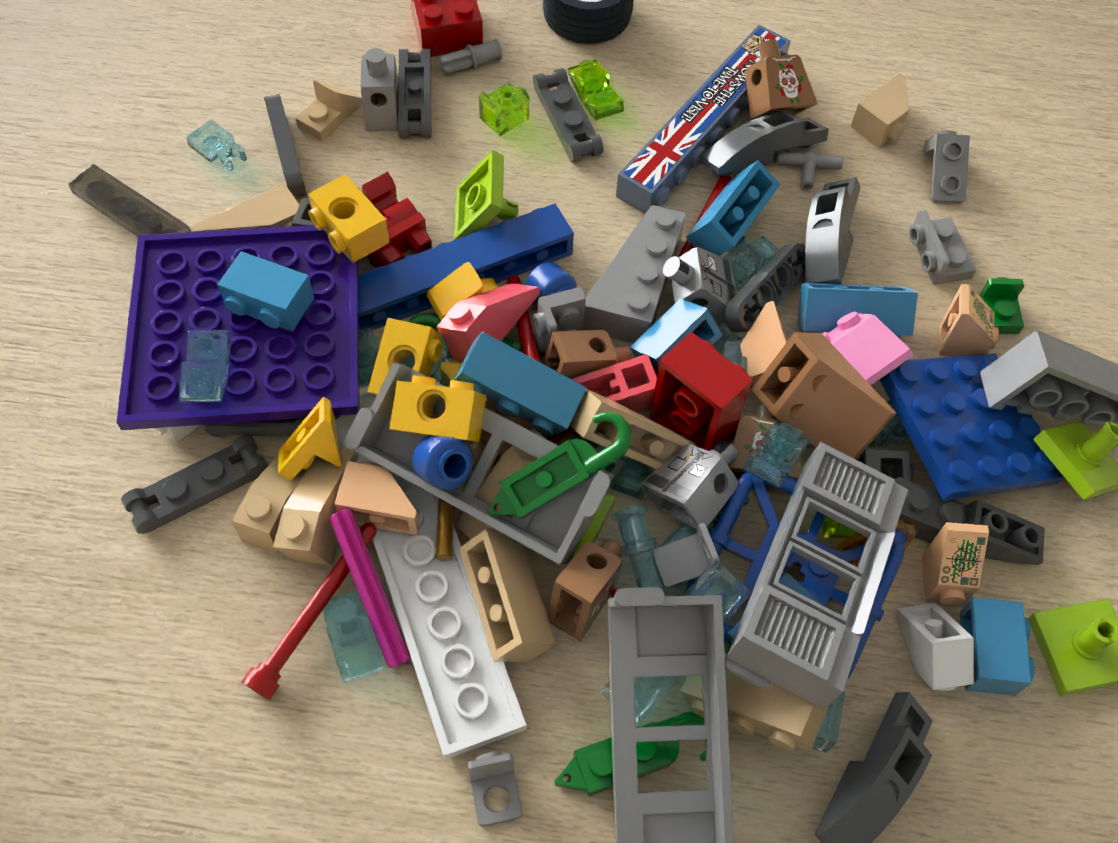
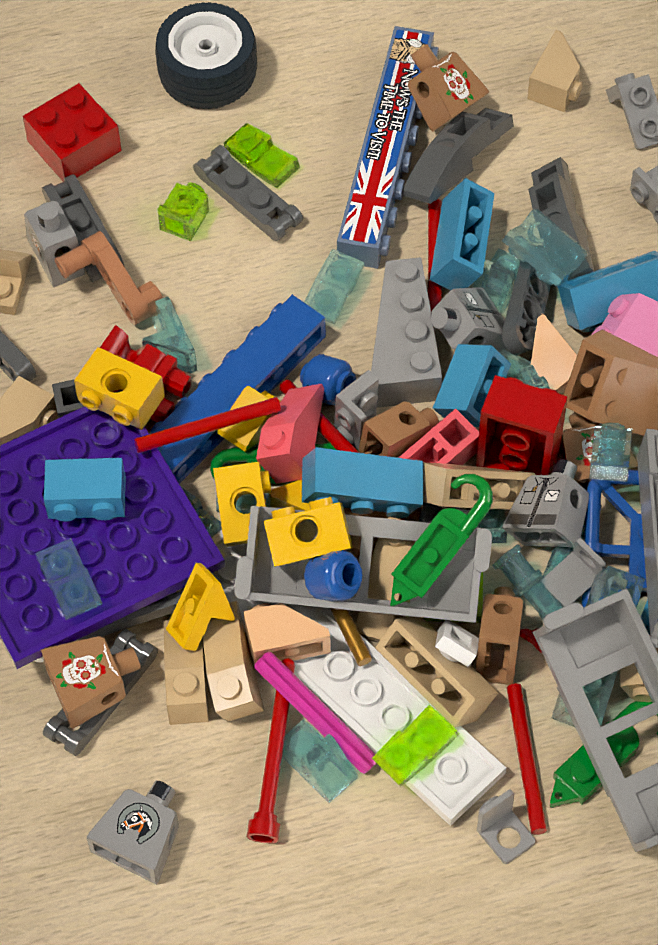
camera: 20 degrees left, 0 degrees up
light grey axle [439,39,502,73] -> none
lime tile [454,150,519,240] -> none
light grey piece [776,151,844,190] -> none
none -> medium nougat torso [41,636,141,729]
none -> nougat beam [54,231,166,326]
none -> light grey torso [86,780,179,885]
none -> red bar [134,397,281,453]
none -> clear light blue slope [142,296,197,373]
none -> clear light blue slope [304,249,365,325]
none -> clear neon green slope [371,704,460,787]
none -> white plate [435,620,479,667]
none -> clear light blue bracket [502,209,589,287]
none -> red bar [506,683,547,835]

